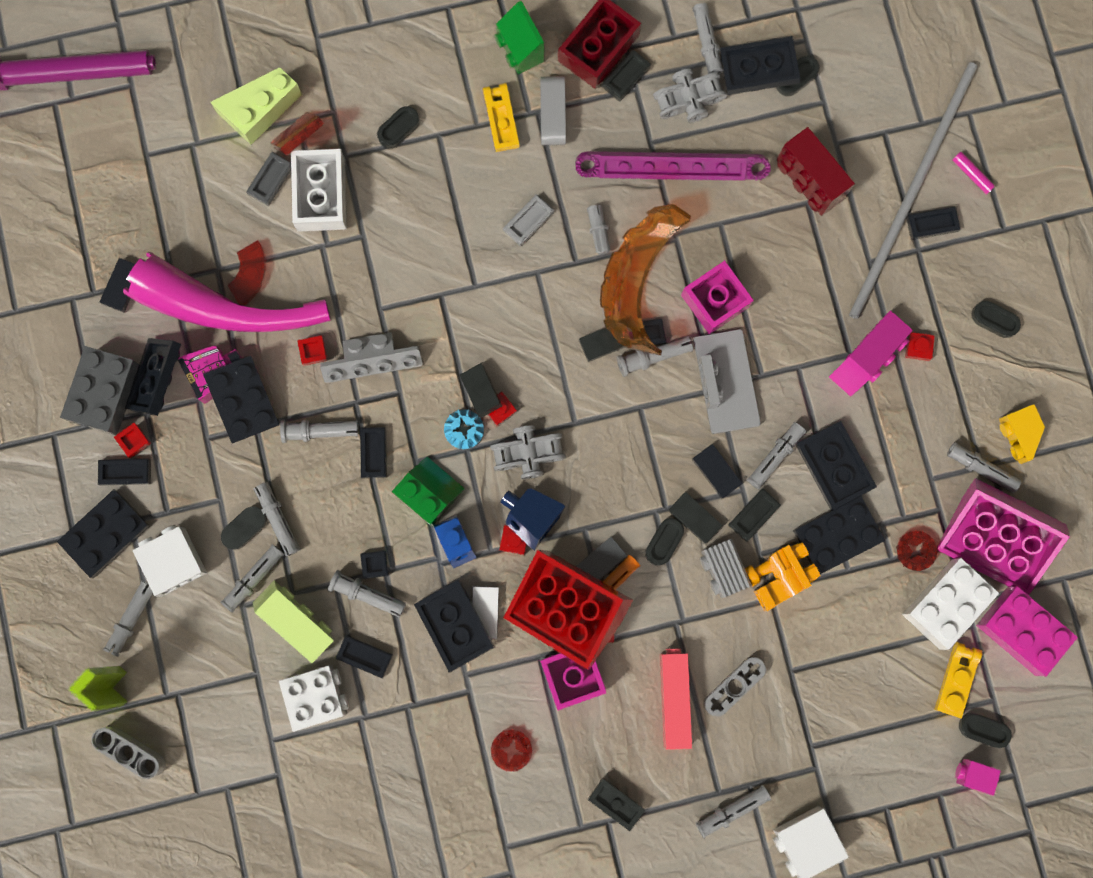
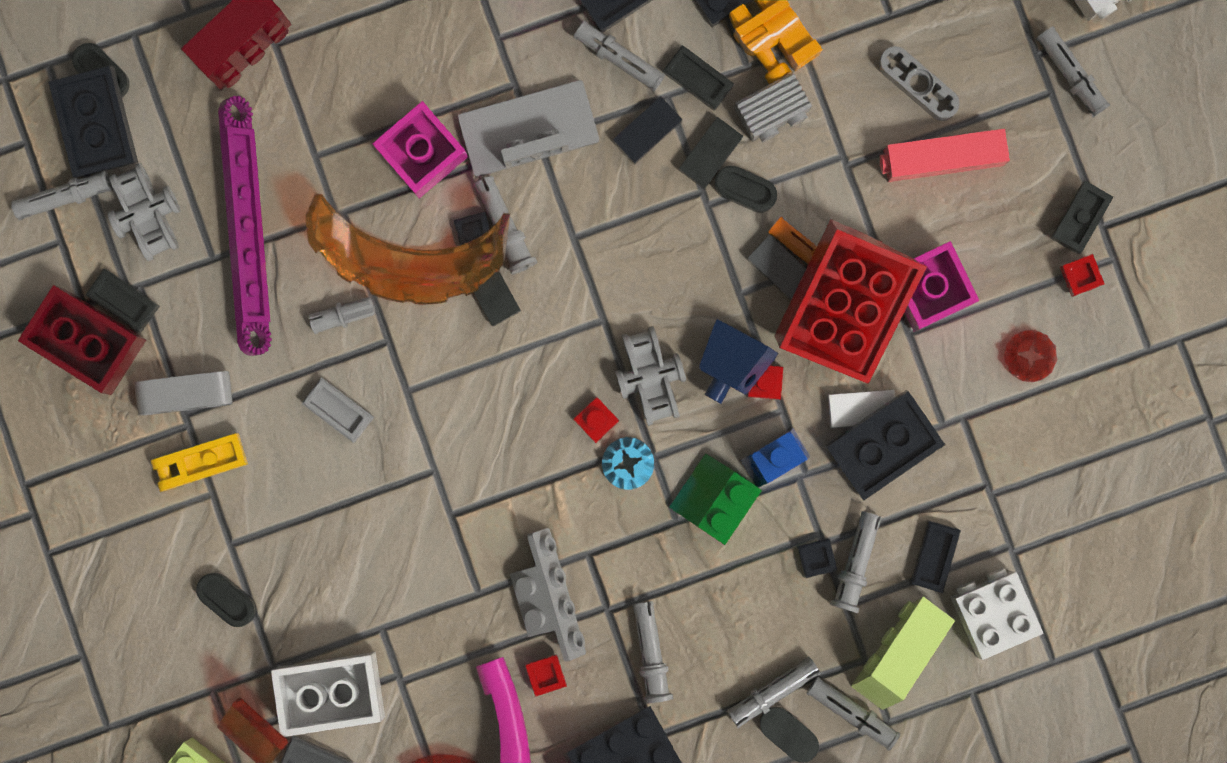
camera: 90 degrees left, 5 degrees up
black tile [360,427,387,479] -> none
pearl dark grey tile [460,363,502,418] -> none
green slope [494,0,544,75] -> none
none -> red plate [1060,254,1105,297]

